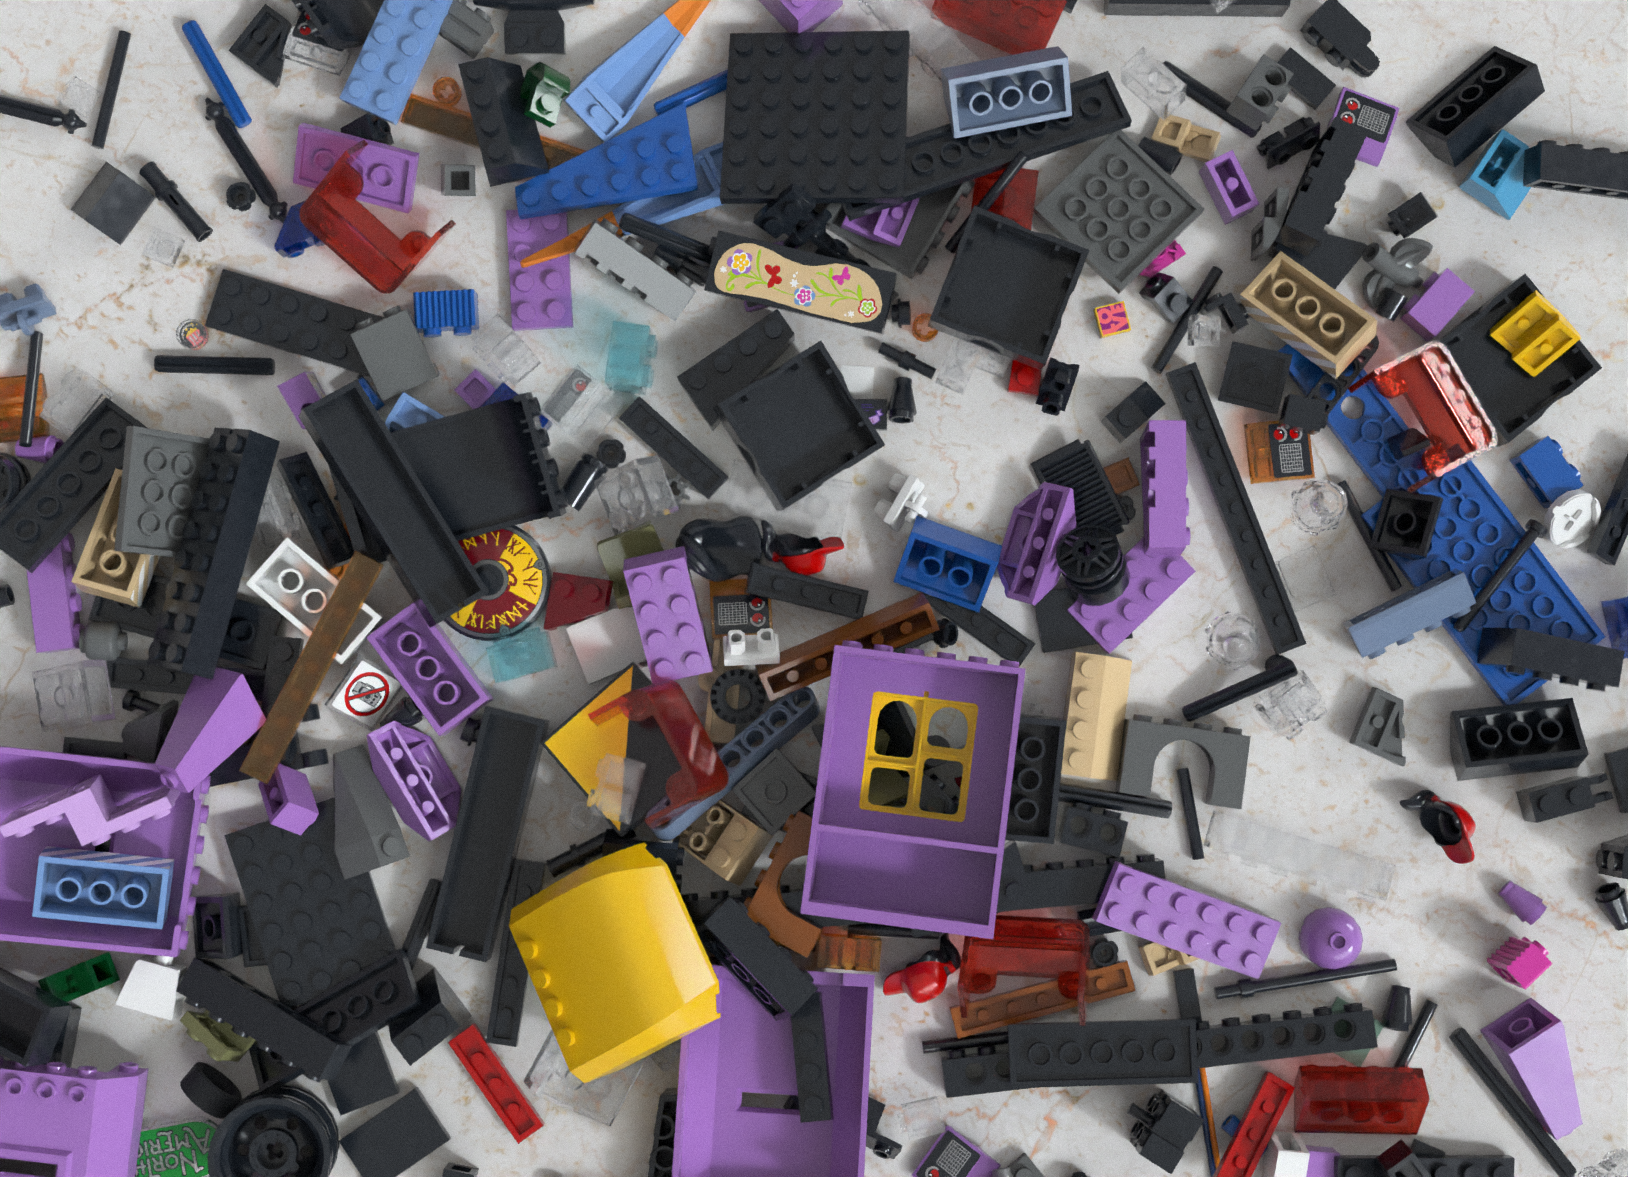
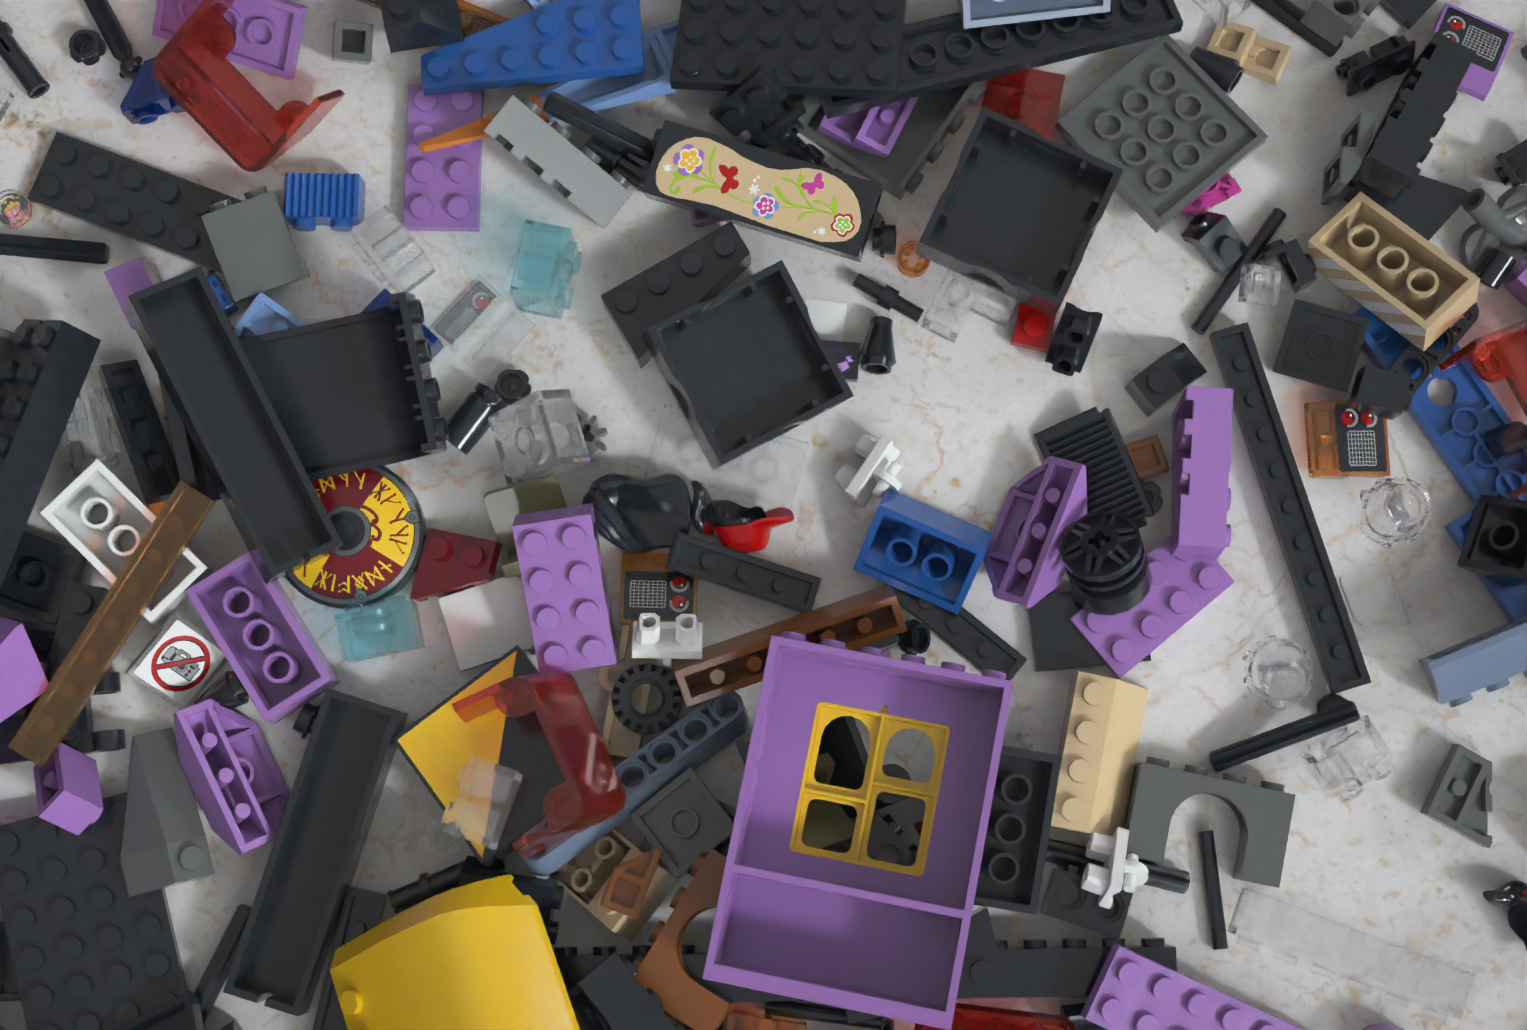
camera: 10 degrees right, 5 degrees down
medium lavender plate [454,369,498,409] -> none
black plate [619,396,729,500] -> none
black bar [945,151,1029,253] -> none
tile [1093,301,1131,339] -> none
medium lavender brick [1199,150,1259,225] -> none
black bar [1334,480,1402,592] -> none
none -> dark orange tile [600,847,663,919]
none -> white hips [1081,827,1149,909]

